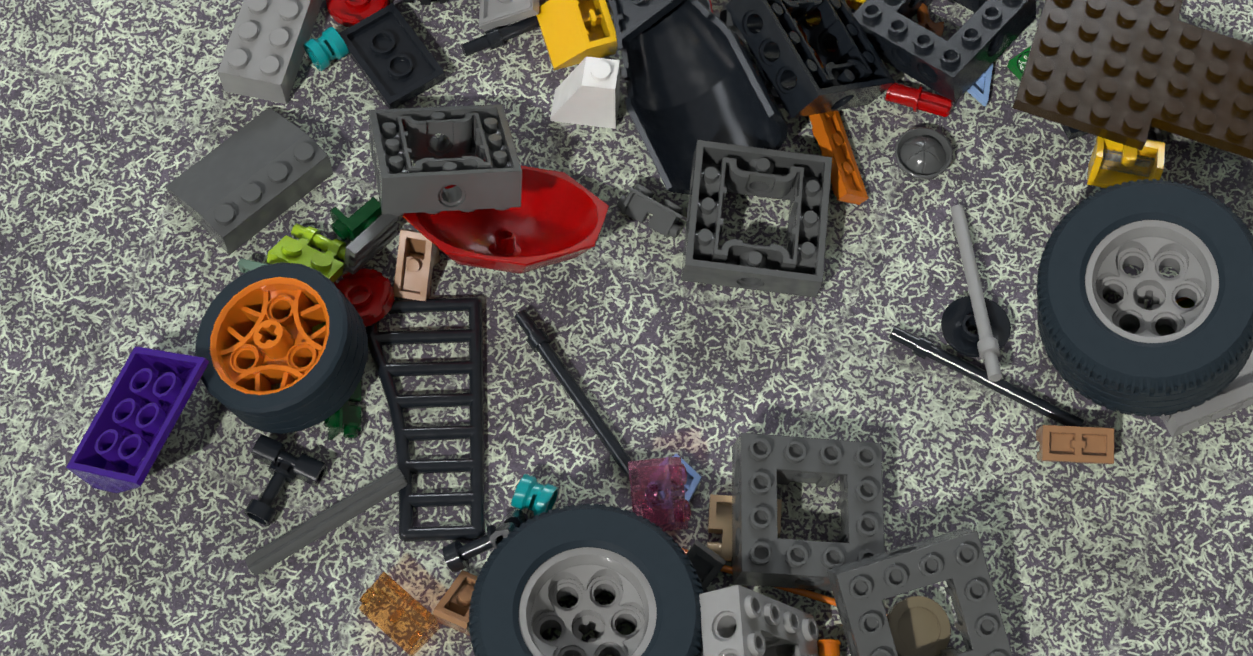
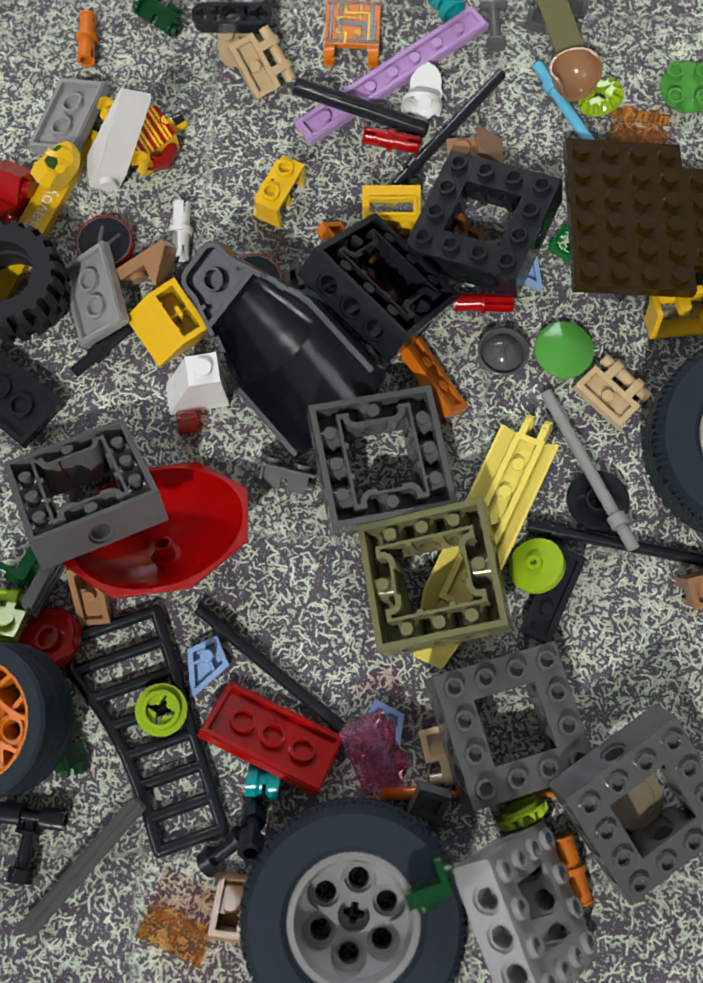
camera: 15 degrees left, 10 degrees up
none -> lime gear [135,683,188,737]
none -> clear red axle [176,409,202,436]
none -> light blue piece [187,636,230,698]
none -> red tile [198,680,345,797]
none -> olive brick [357,497,514,657]
none -> dark green bracket [403,854,457,914]
none -> light yellow hinge [413,414,559,670]
none -> lime gear [496,795,549,831]
none -> lime piece [509,538,566,594]
none -> black plate [518,545,587,644]
none -> bright green dish [533,322,594,381]
none -> tan plate [573,354,653,430]

